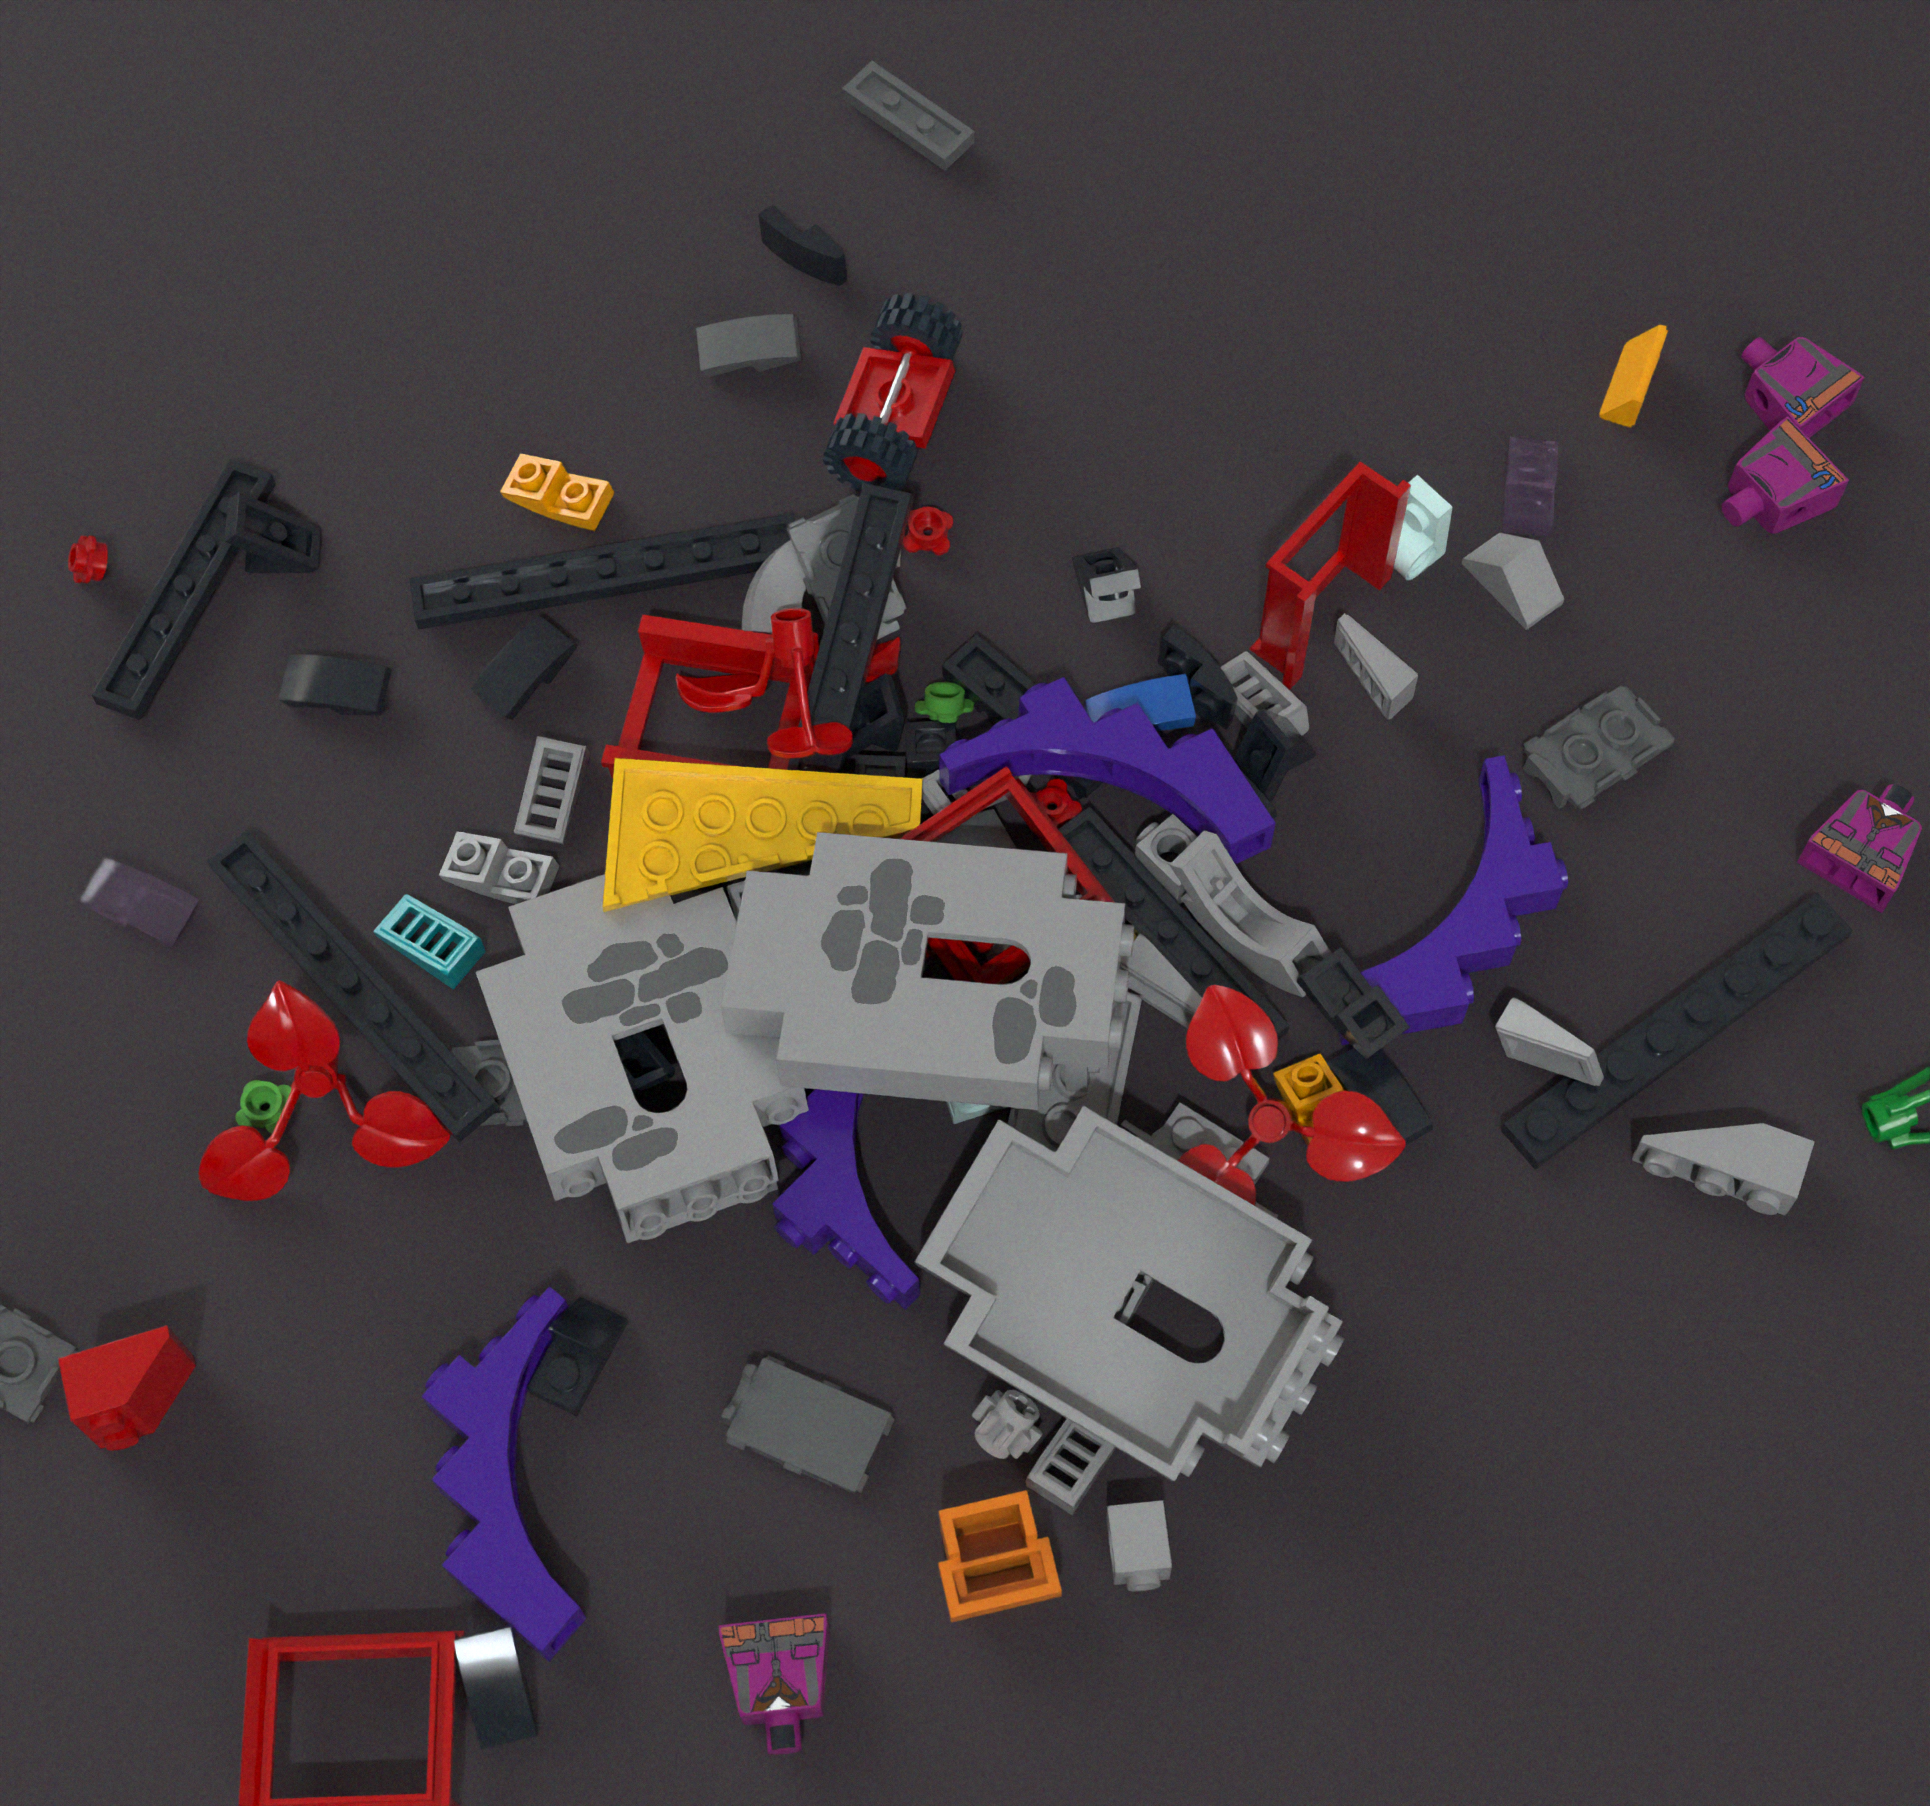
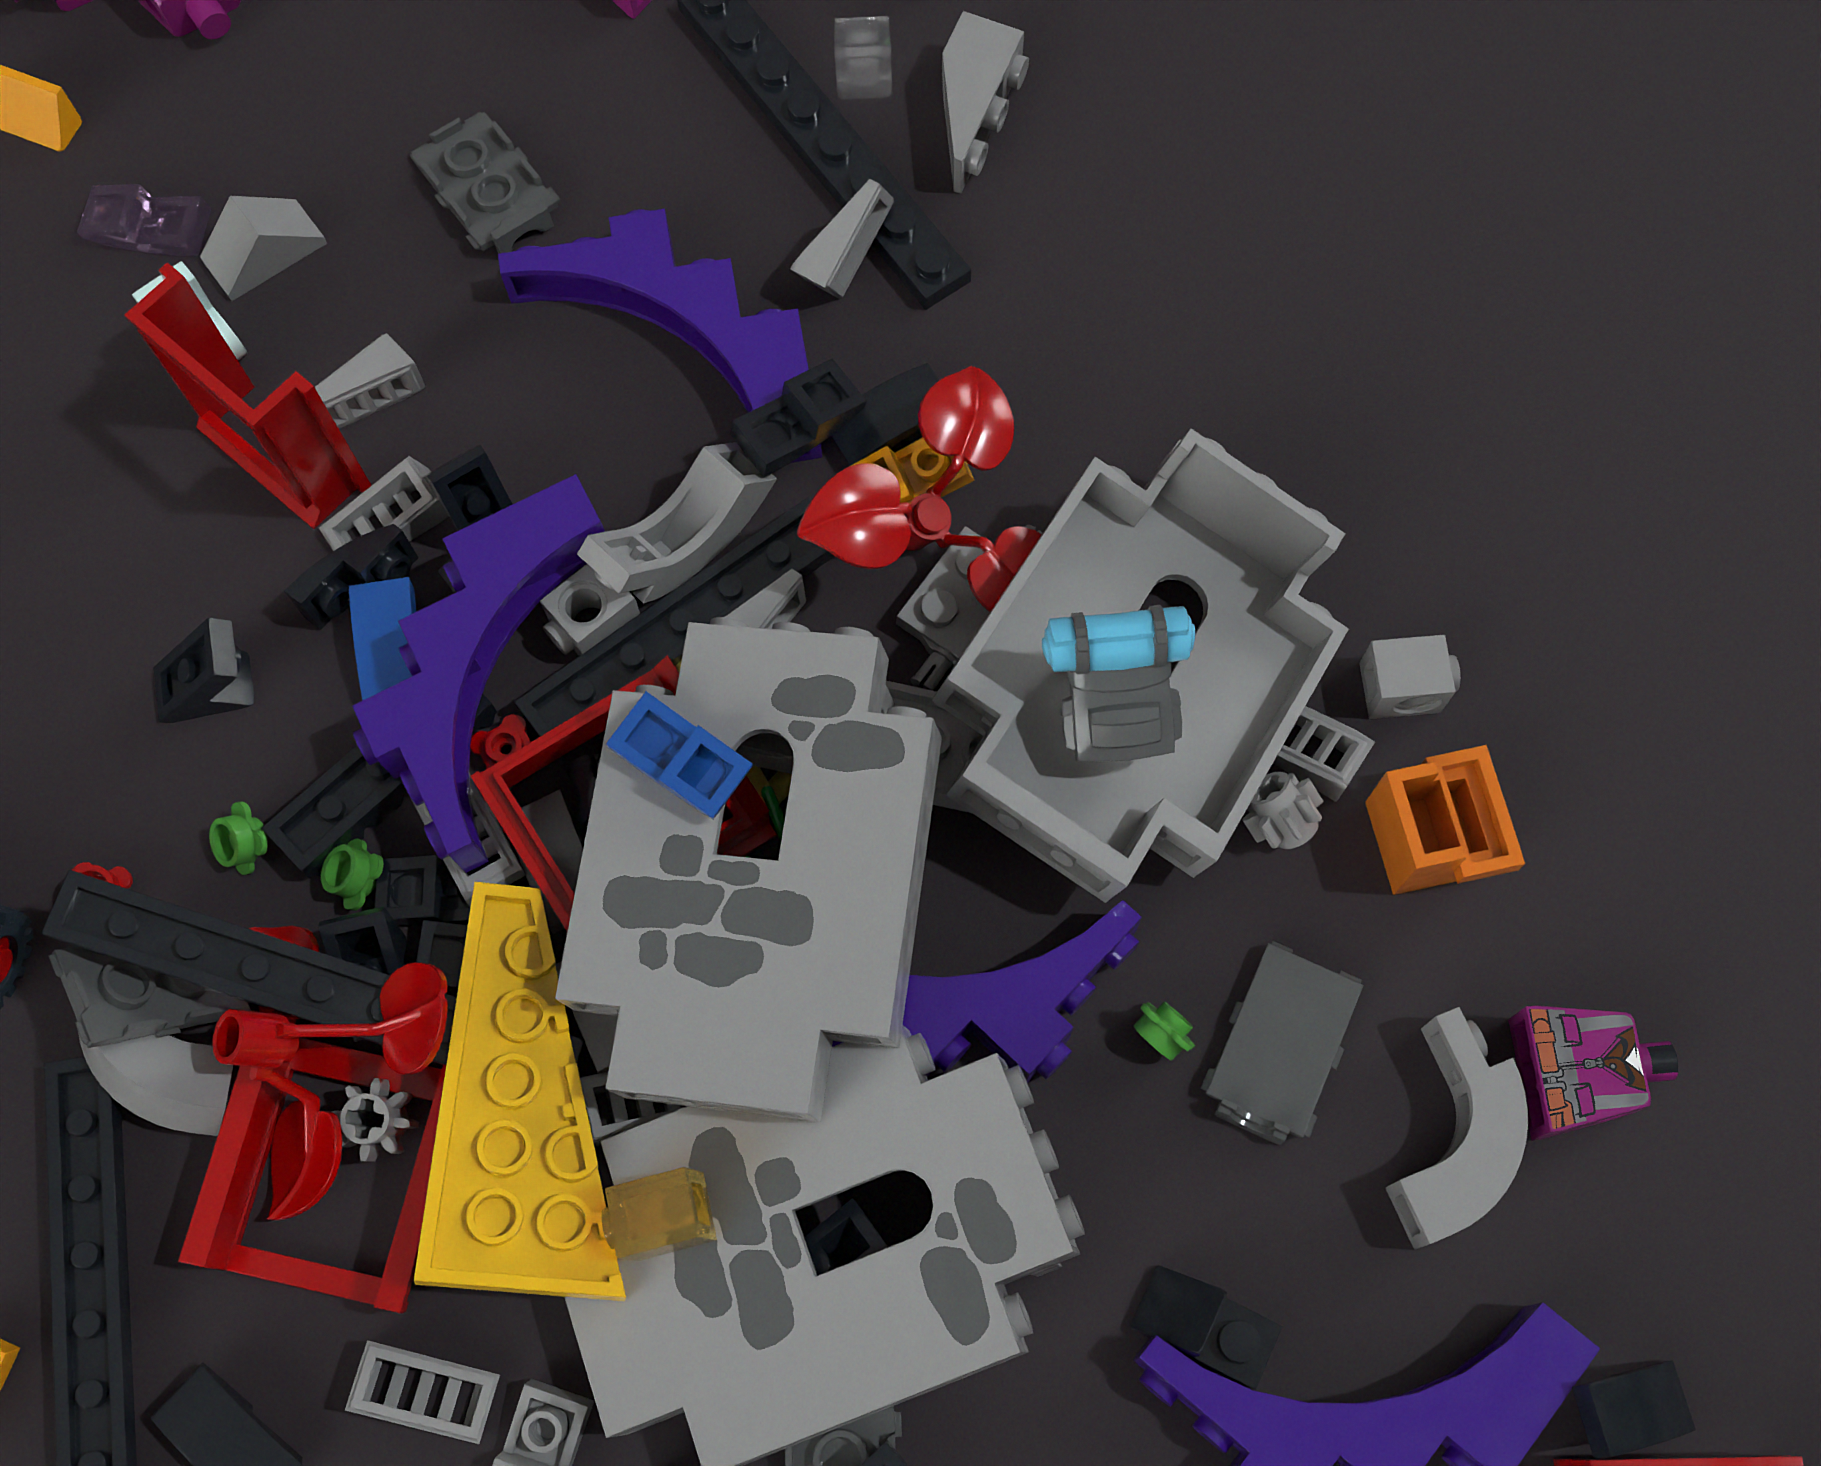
camera: 90 degrees left, 5 degrees up
none -> bright green plate [209,801,268,875]
none -> light grey gear [333,1078,419,1162]
none -> clear yellow brick [601,1167,717,1261]
none -> blue slope [606,691,753,820]
none -> clear slope [835,16,892,99]
none -> dark grey piece [1042,605,1195,761]
none -> bright green plate [1133,1001,1195,1061]
none -> light grey arch [1385,1007,1528,1250]

